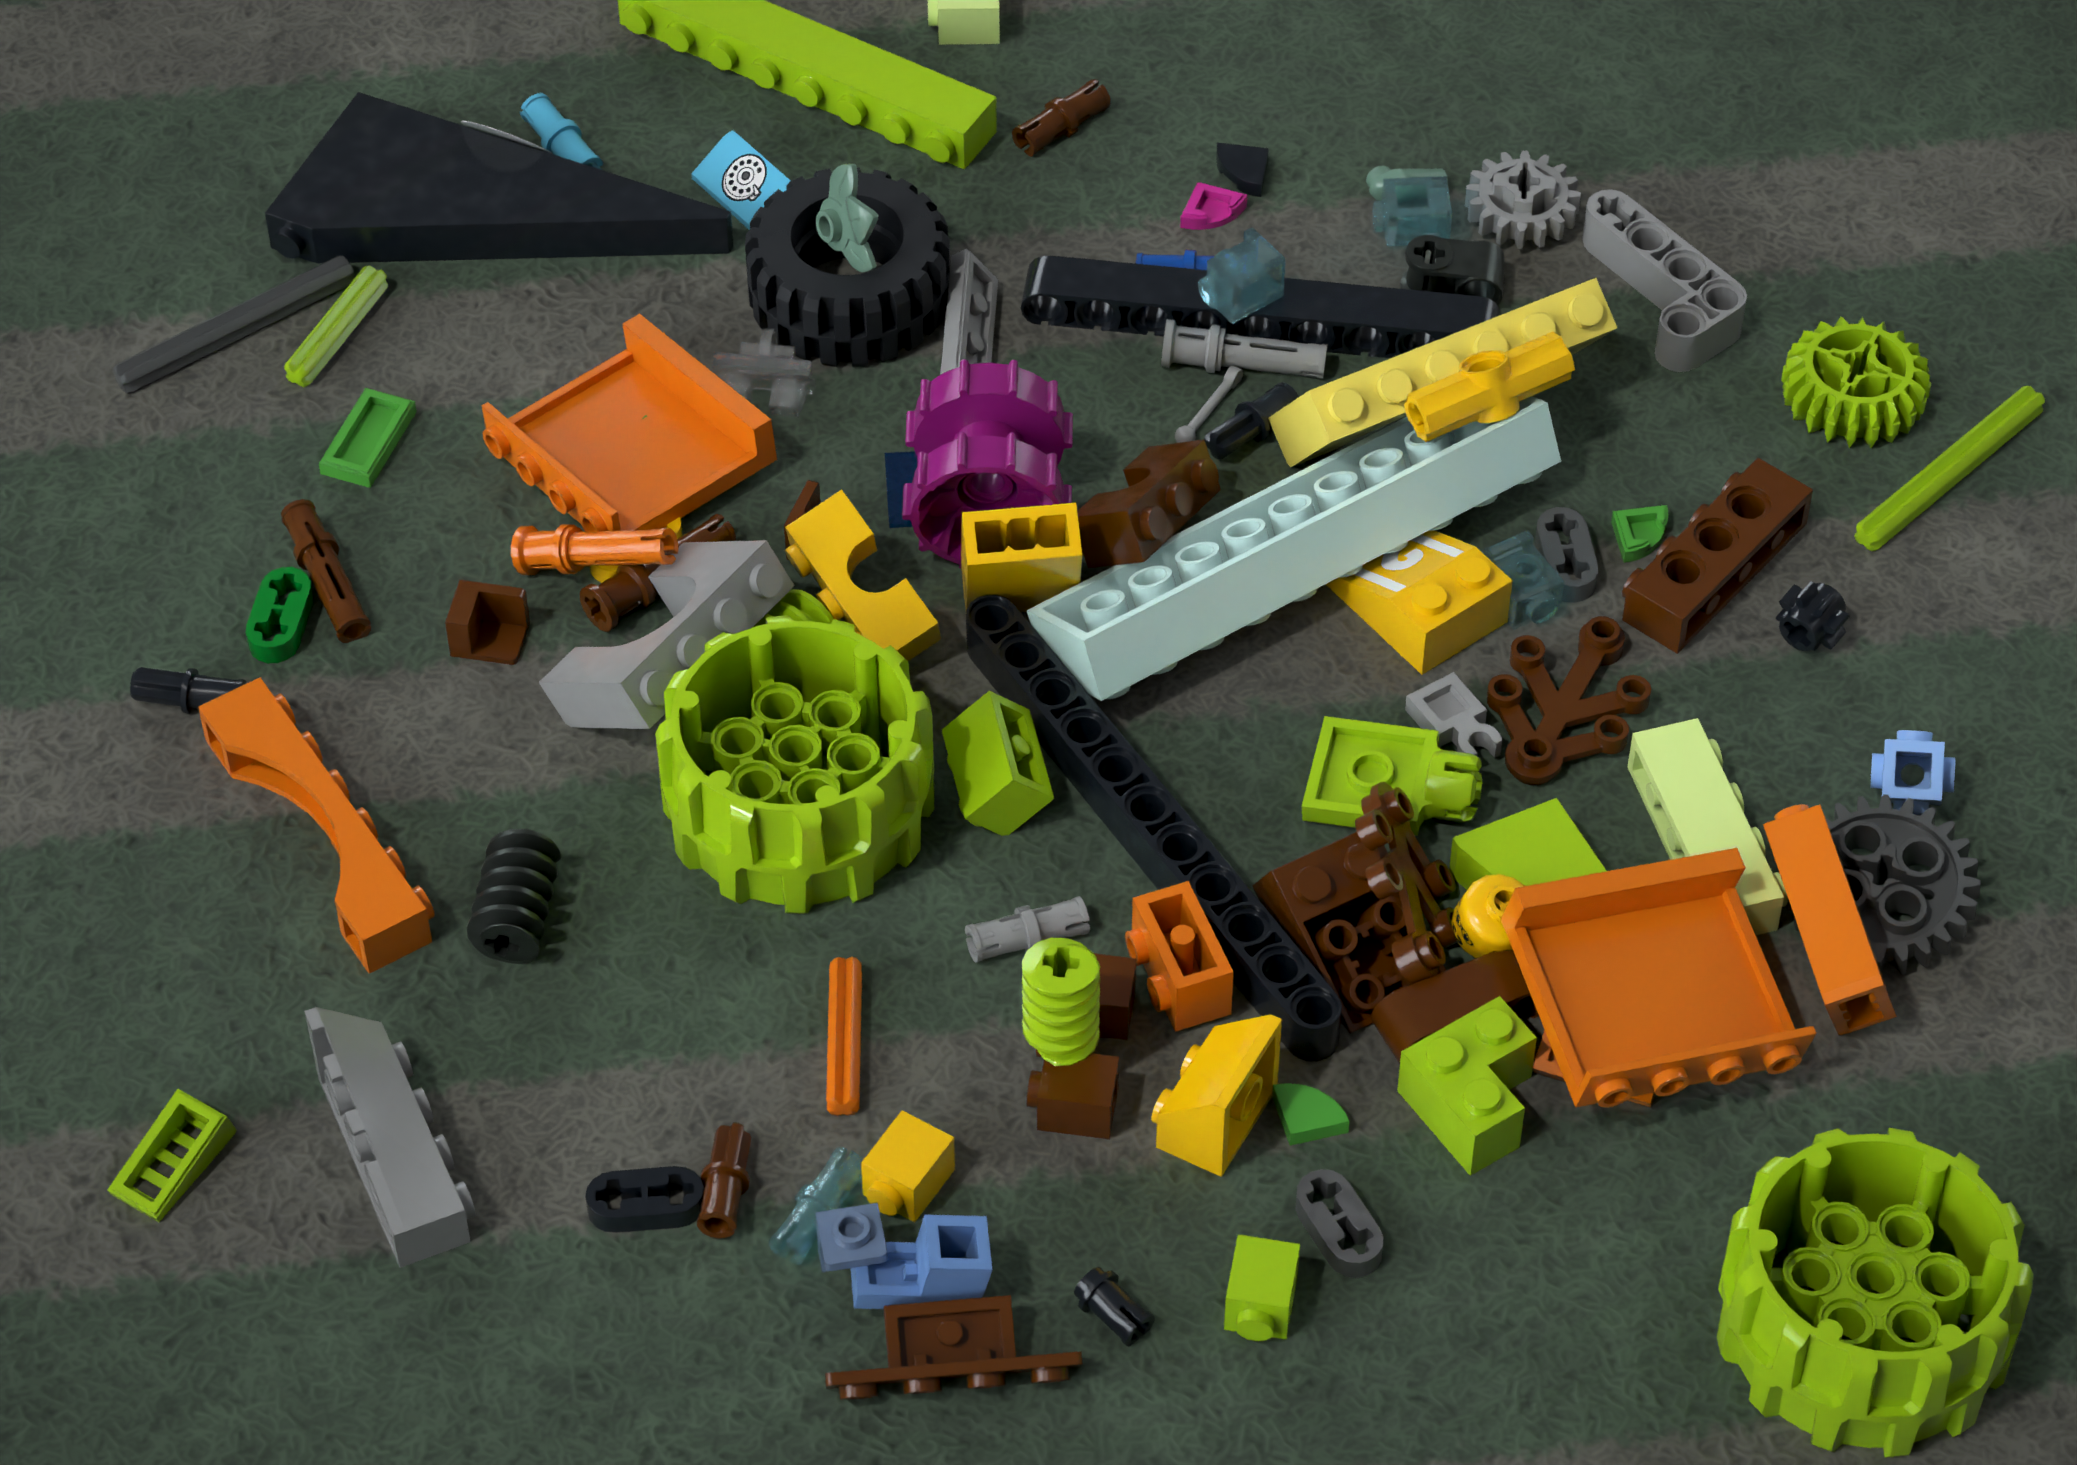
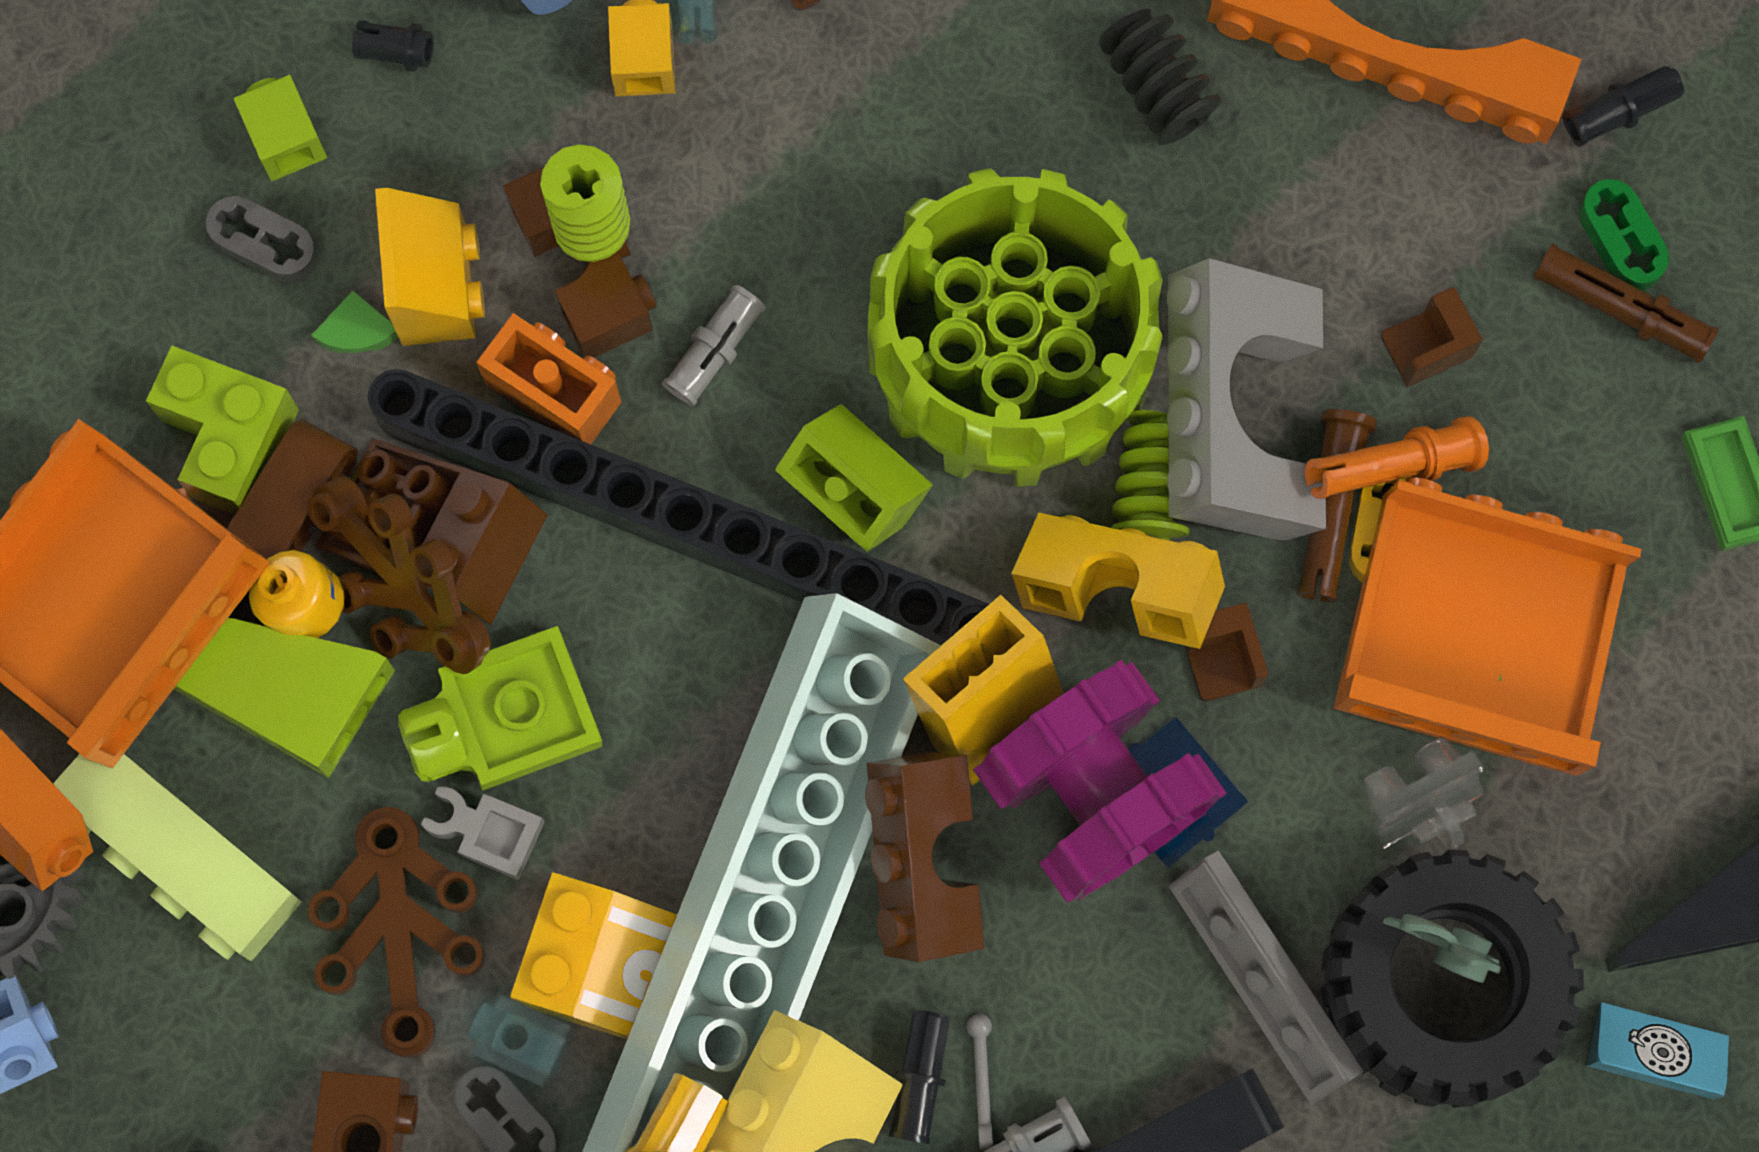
camera: 145 degrees right, 25 degrees up
orange axle [826,957,862,1116] -> none

